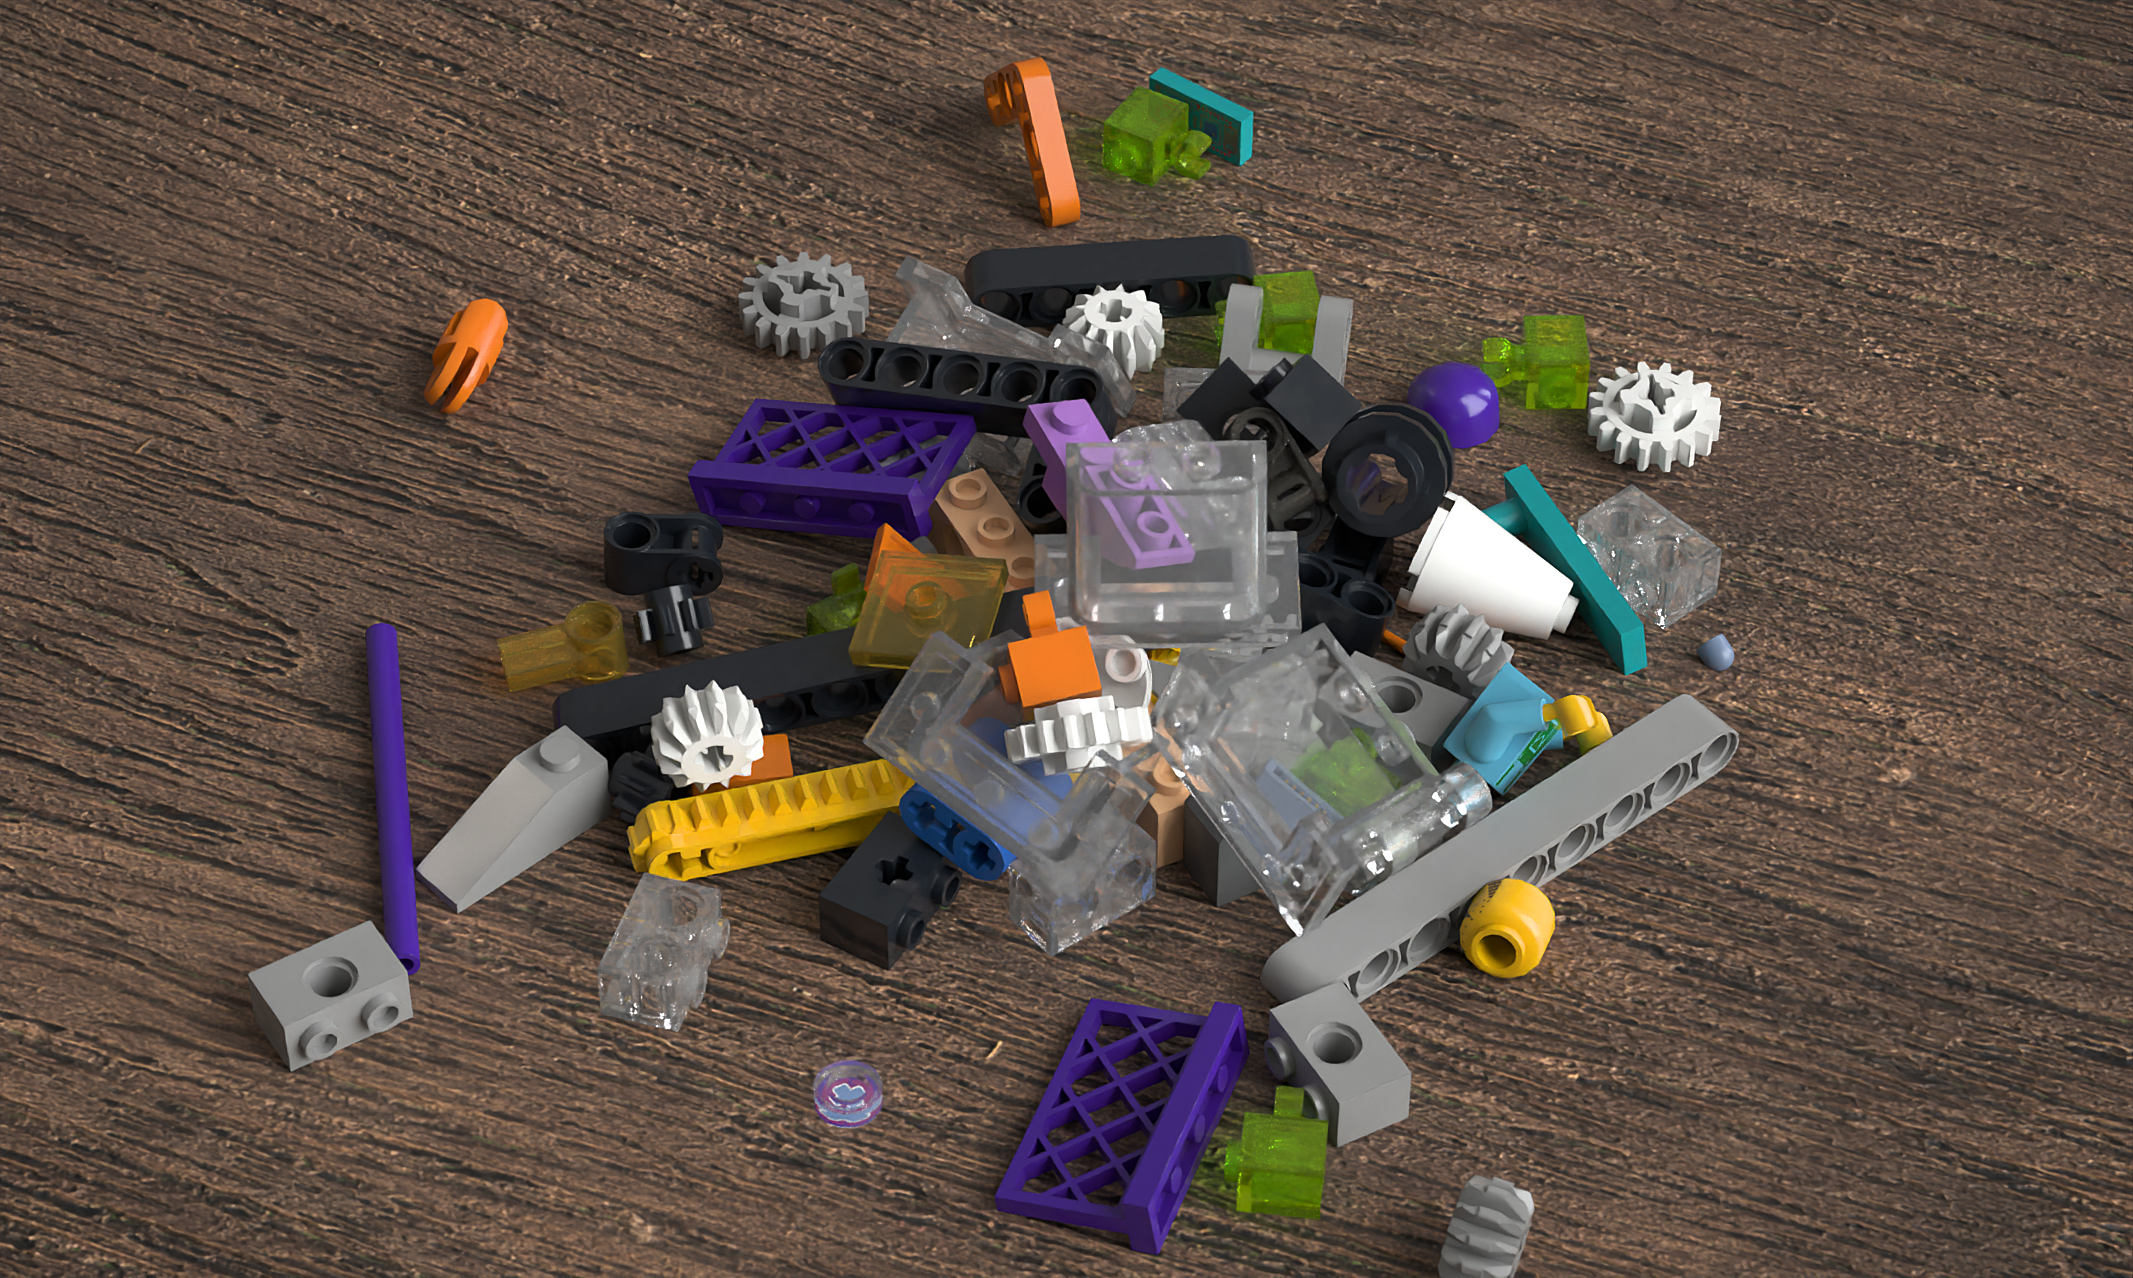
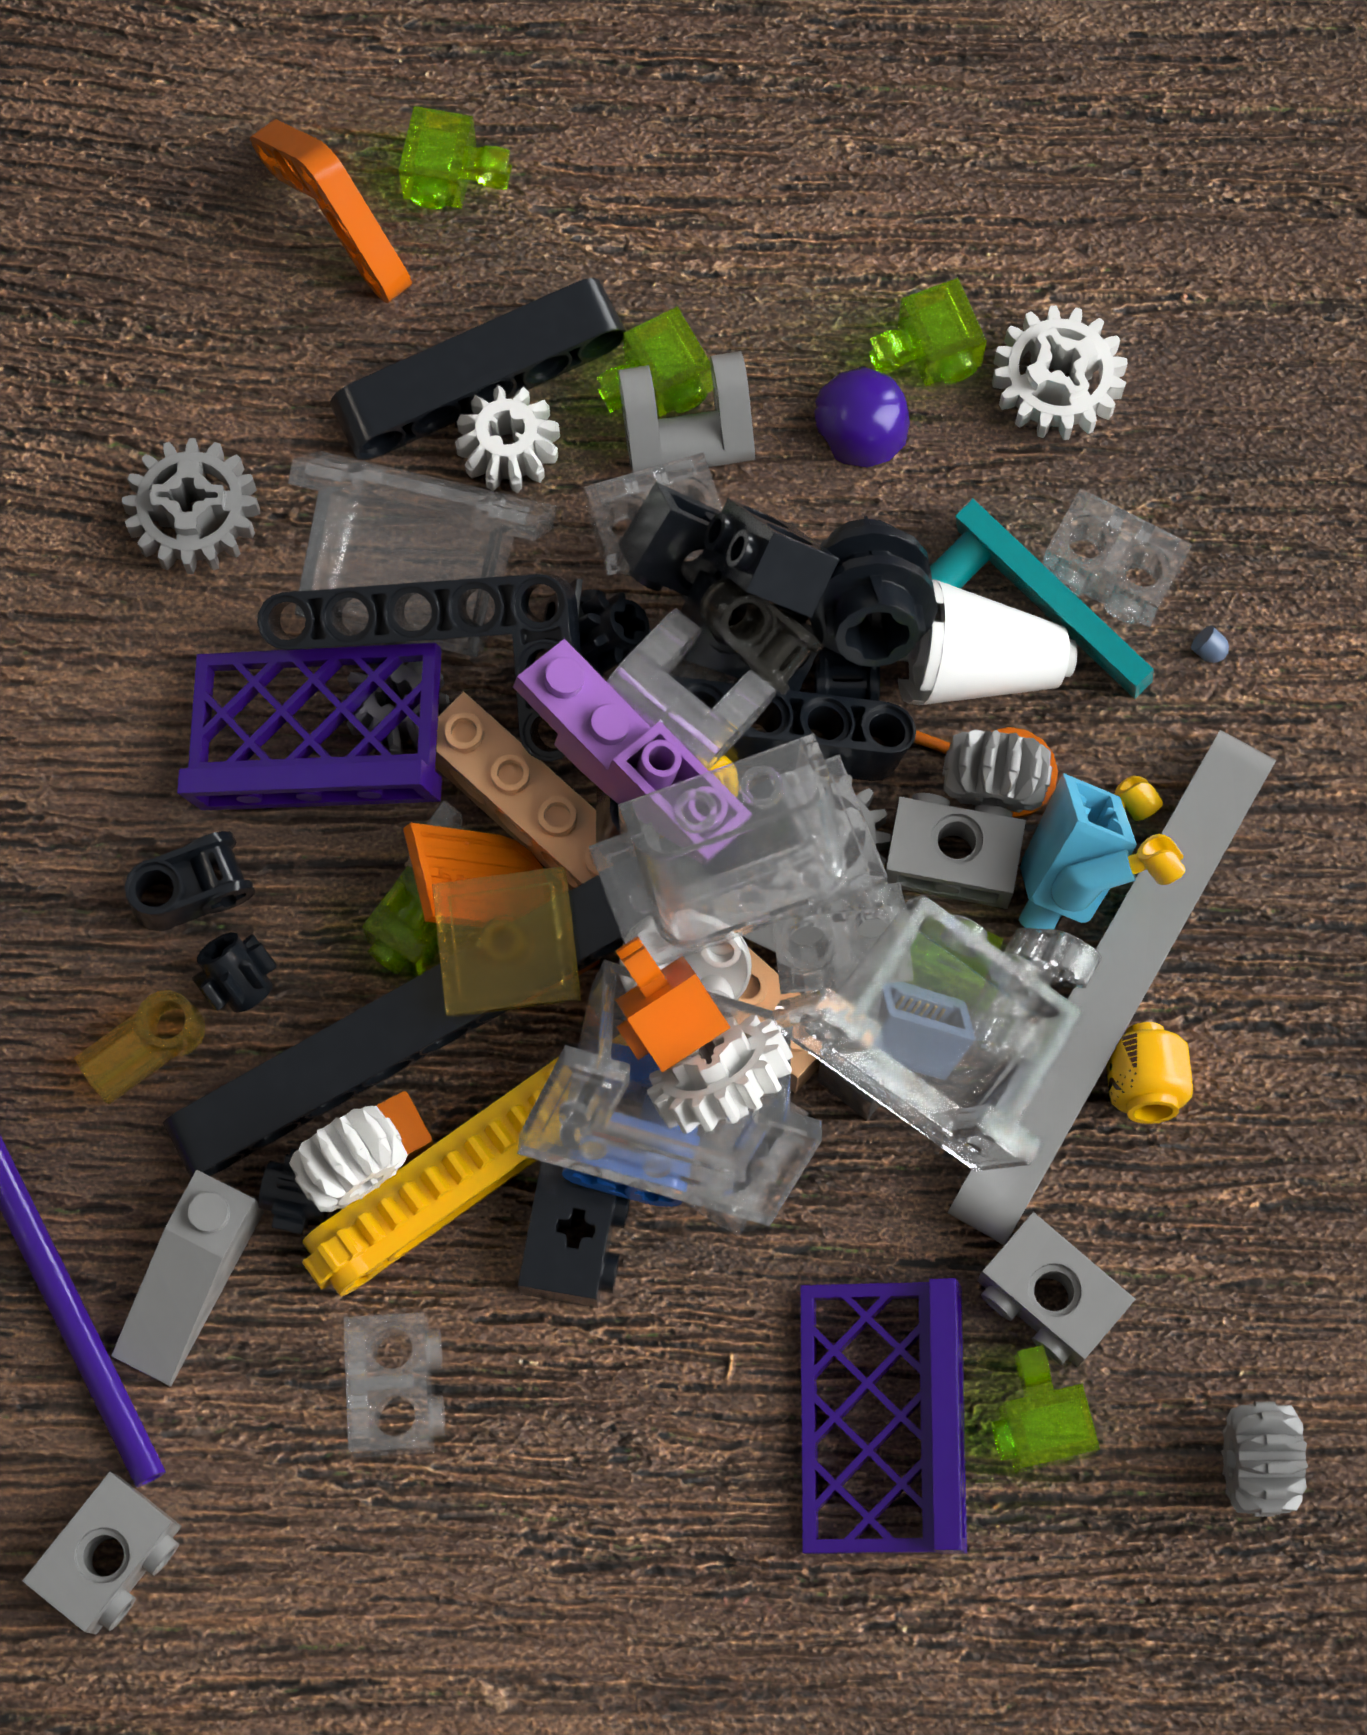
camera: 20 degrees left, 30 degrees up
clear tile [813,1060,883,1129] -> none
teal tile [1148,67,1253,167] -> none

